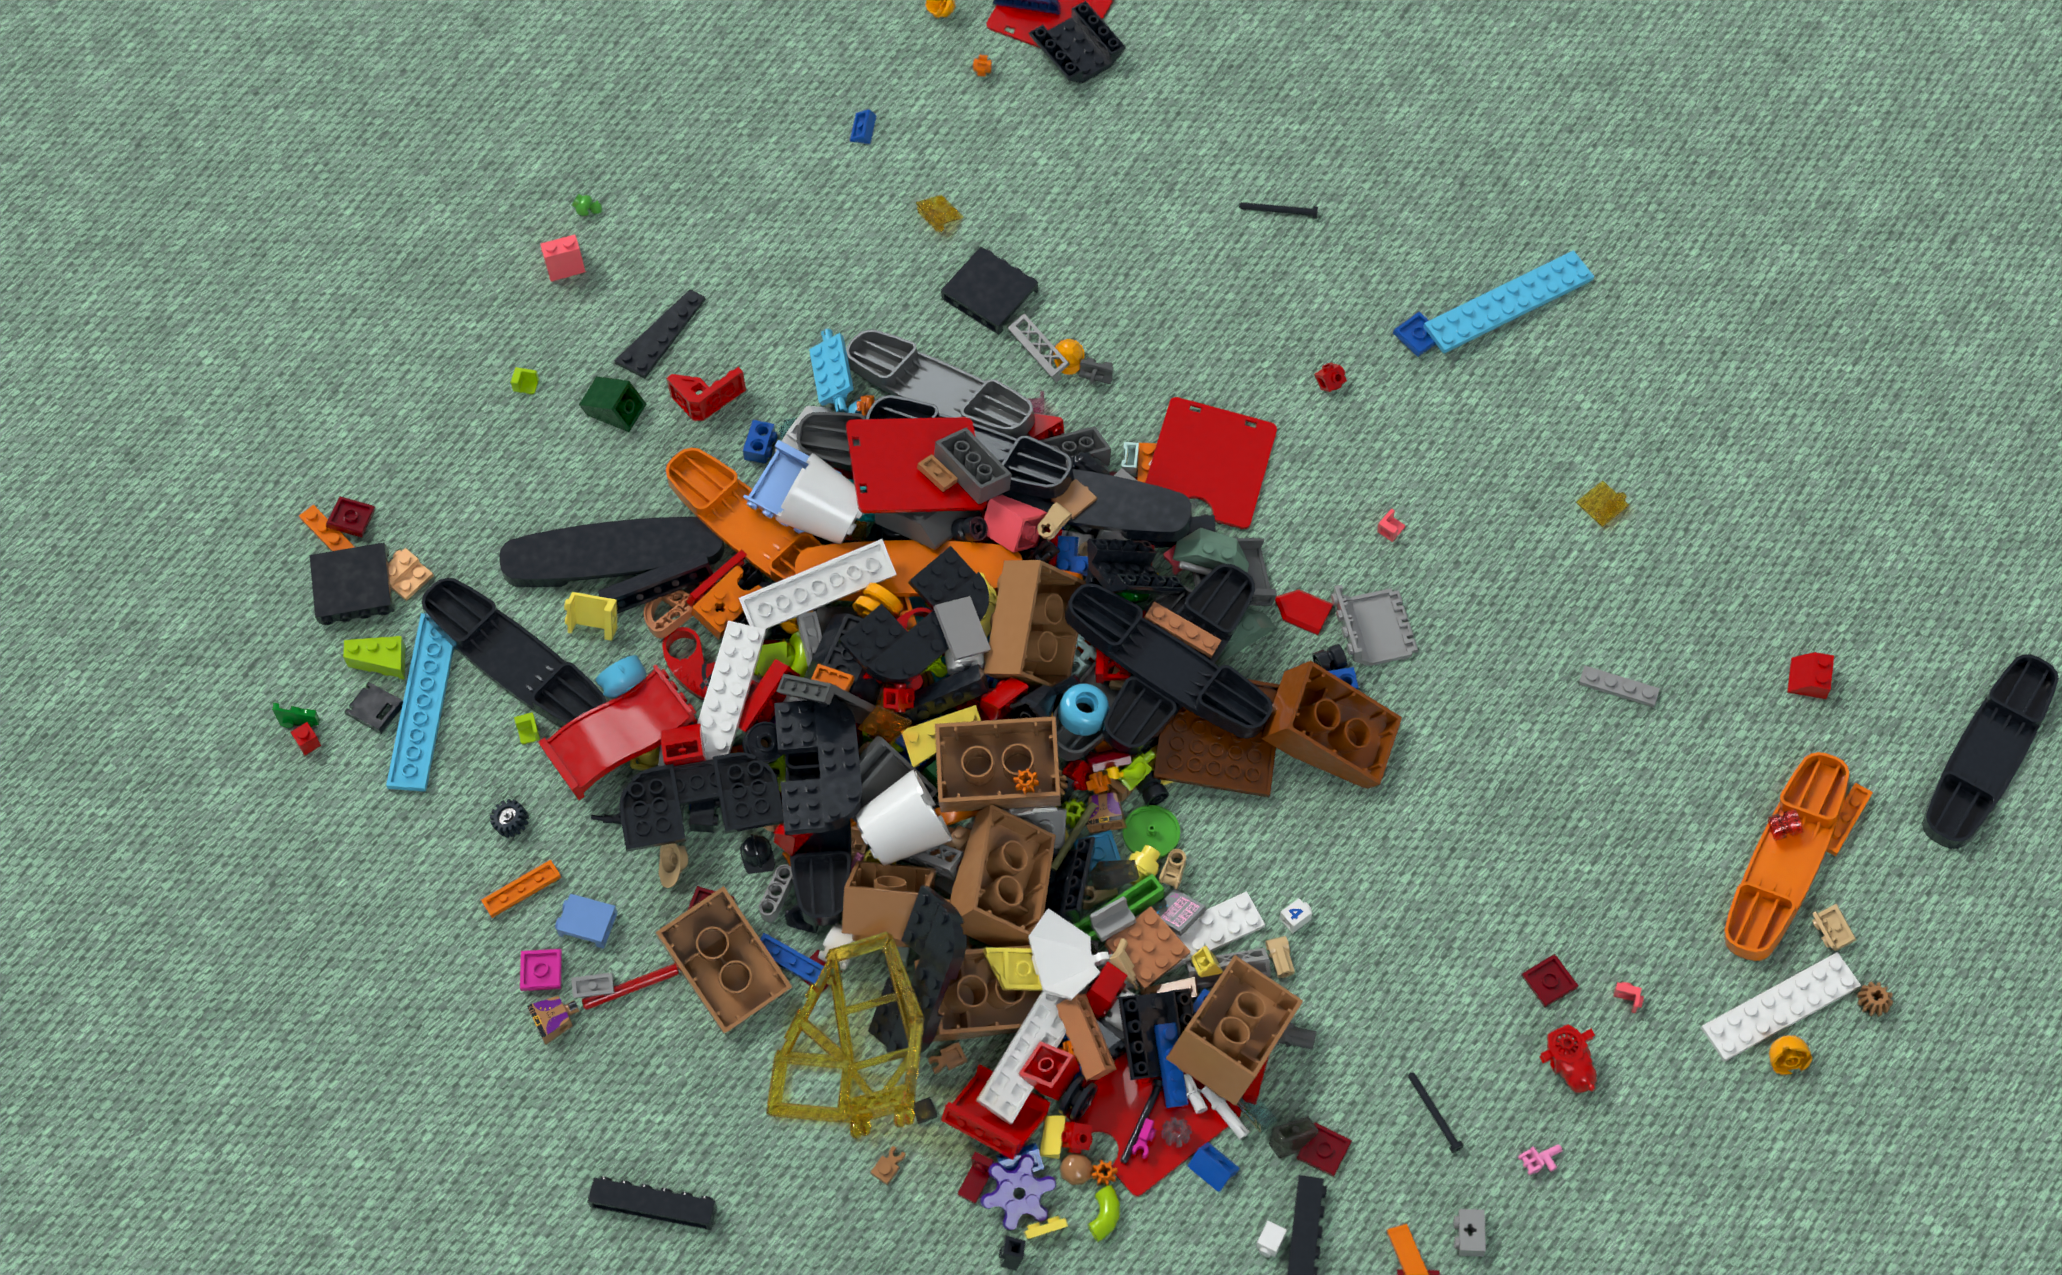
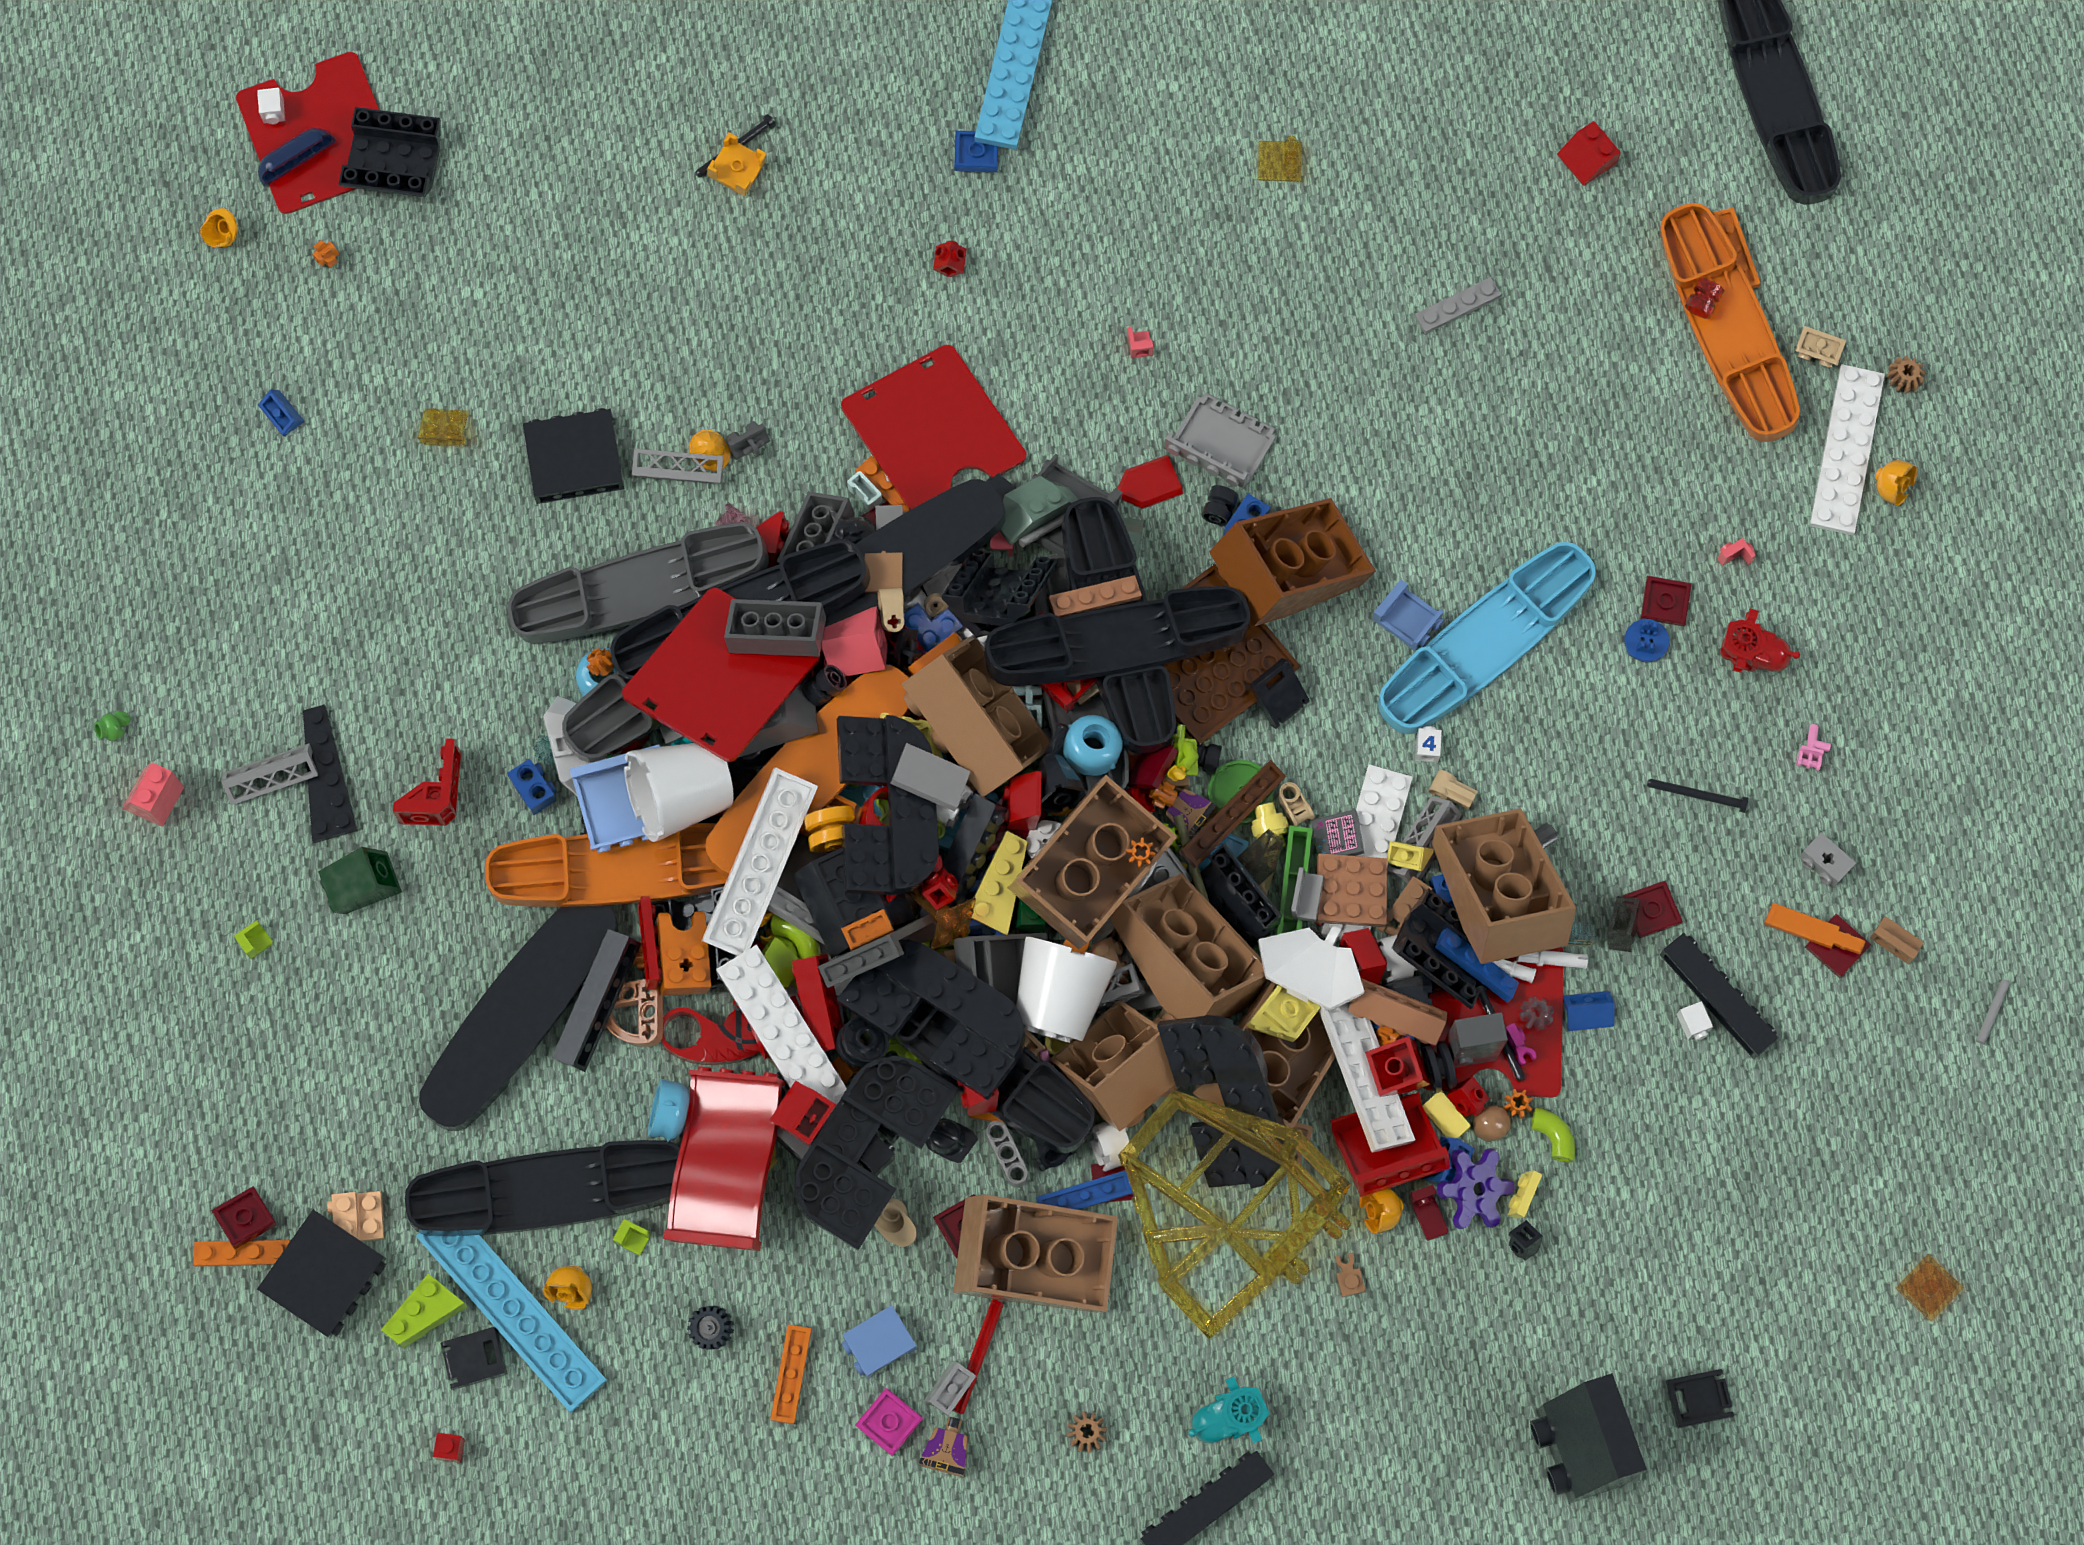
camera: 50 degrees left, 10 degrees up
green wing [272,703,320,728] -> none
light yellow panel [564,592,618,641] -> none
black hand [591,813,622,825] -> none
medium azure plate [809,329,854,413] -> none
medium nougat plate [917,454,958,492] -> none
tan piece [1109,938,1138,990] -> none
none -> light grey fence [221,744,318,805]
none -> light orange cylinder [543,1265,593,1310]
none -> light orange panel [707,132,767,196]
none -> medium nougat gear [1067,1411,1107,1453]
none -> reddish brown plate [1178,760,1286,868]
none -> teal helmet [1188,1376,1270,1444]
none -> black container [1249,658,1310,729]
none -> light orange cylinder [1359,1188,1403,1234]
none -> medium blue panel [1372,579,1444,650]
none -> medium azure piece [1378,542,1596,734]
none -> dark grey brick [1444,1013,1508,1068]
none -> blue plate [1624,619,1669,662]

